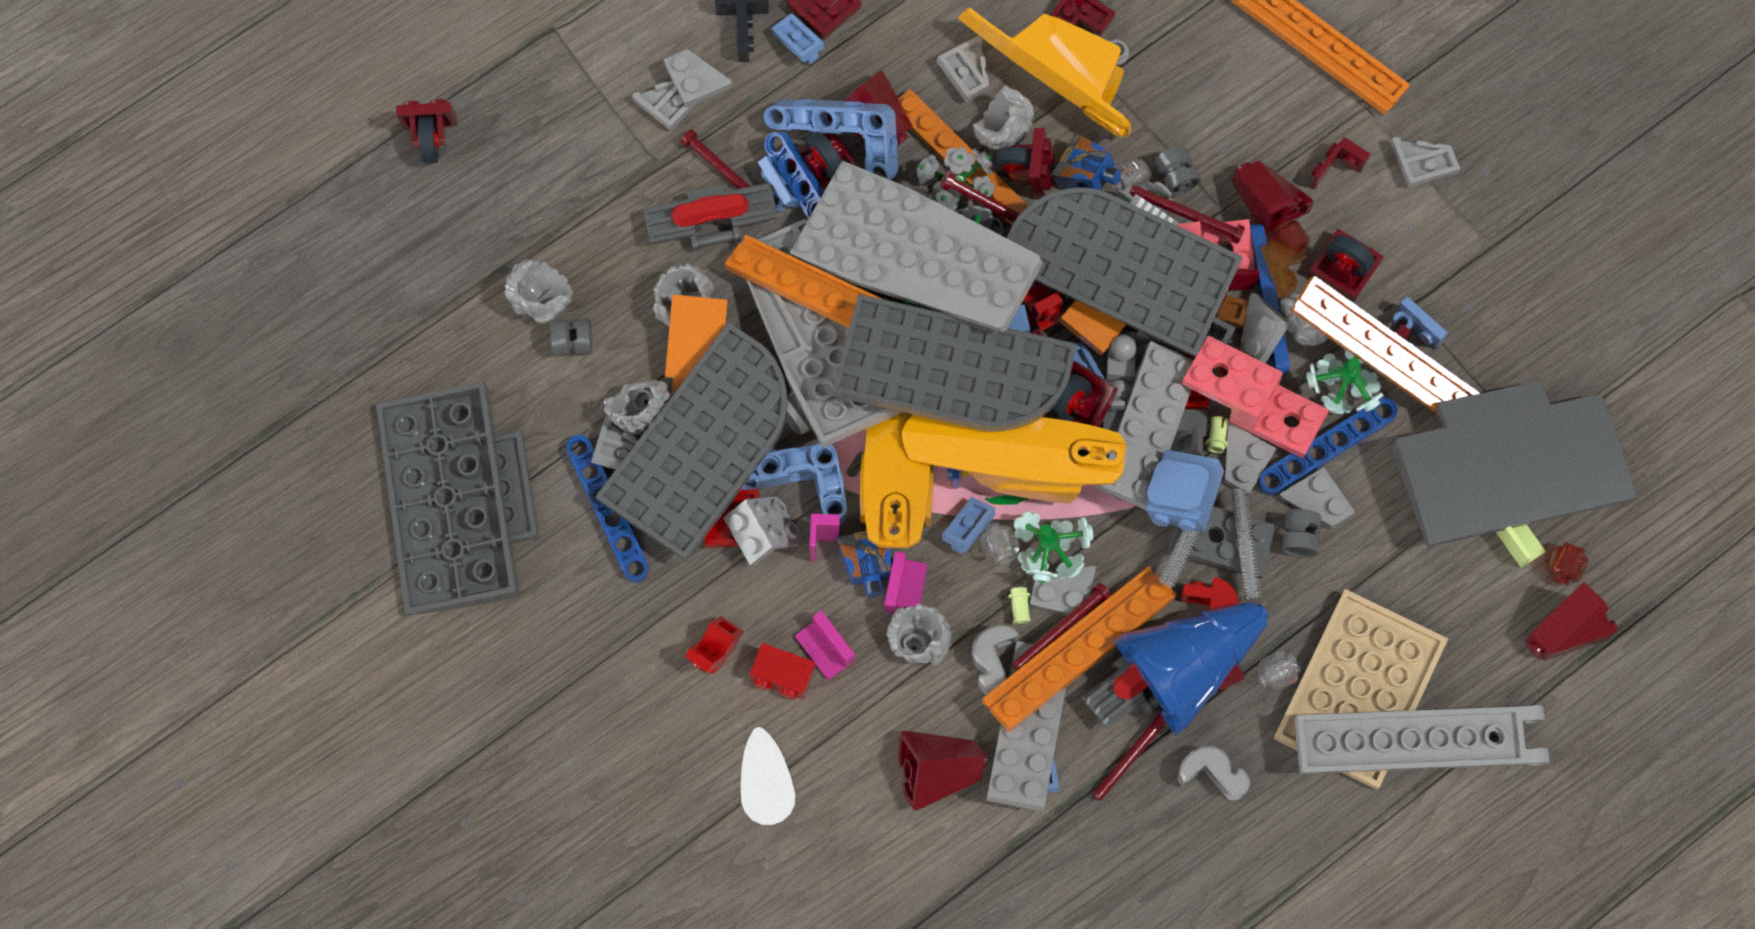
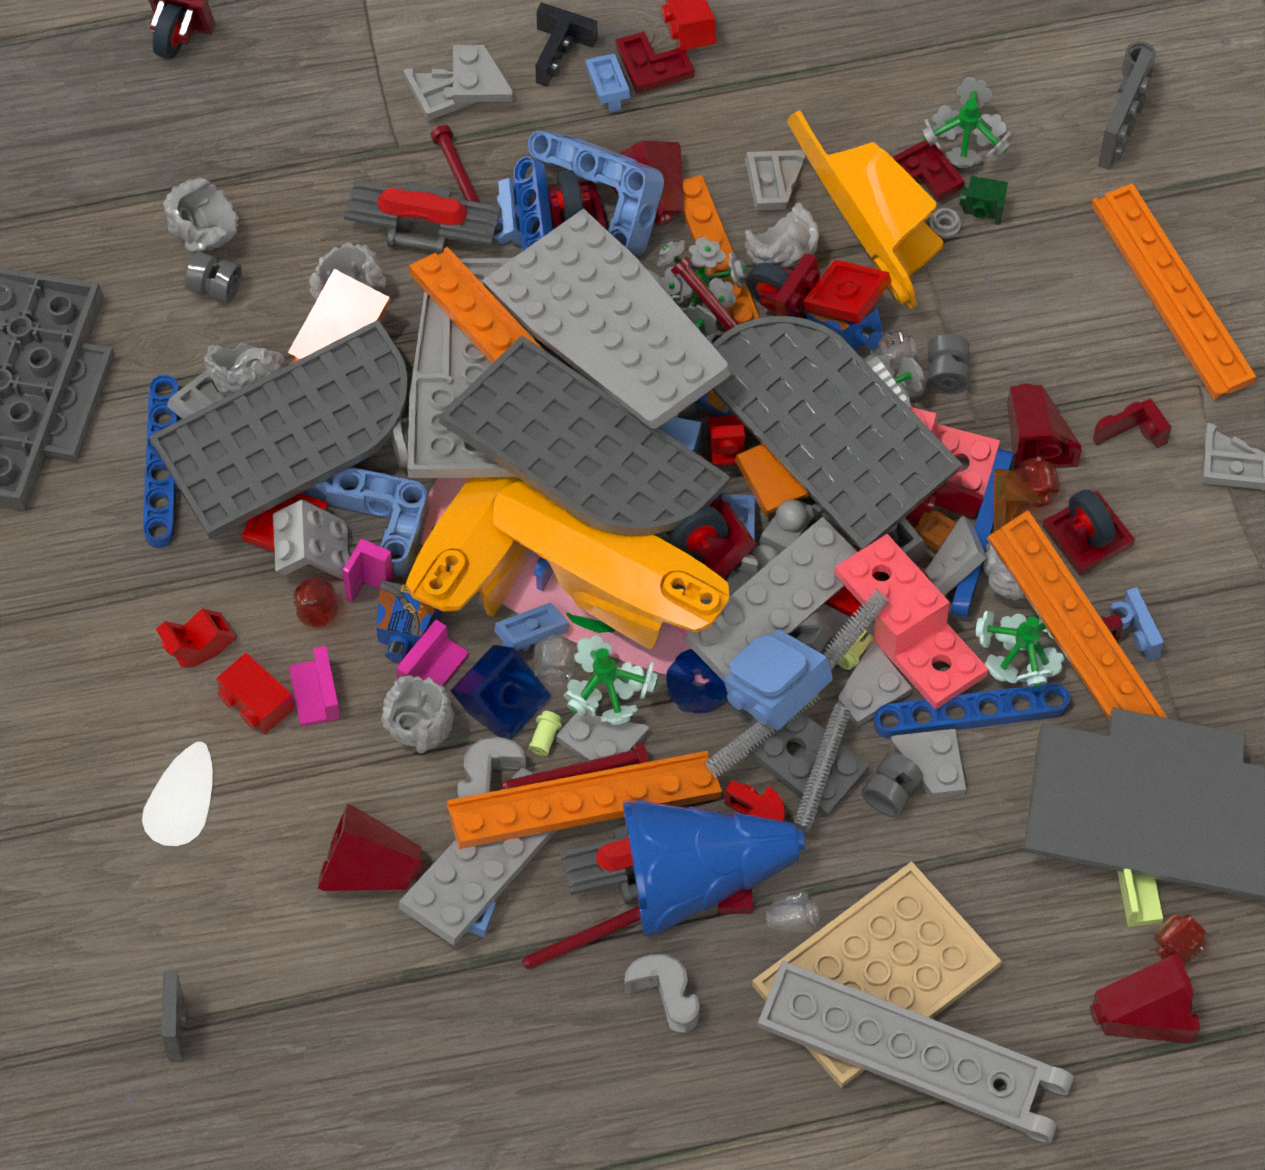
camera: 25 degrees right, 10 degrees down
dark red bar [1129,186,1245,244] -> none
none -> clear red head [293,578,339,627]
none -> clear blue slope [450,645,552,740]
none -> clear blue plate [666,649,728,713]
none -> red plate [803,259,892,324]
none -> light grey axle [822,588,890,670]
none -> dark green brick [959,176,1008,225]

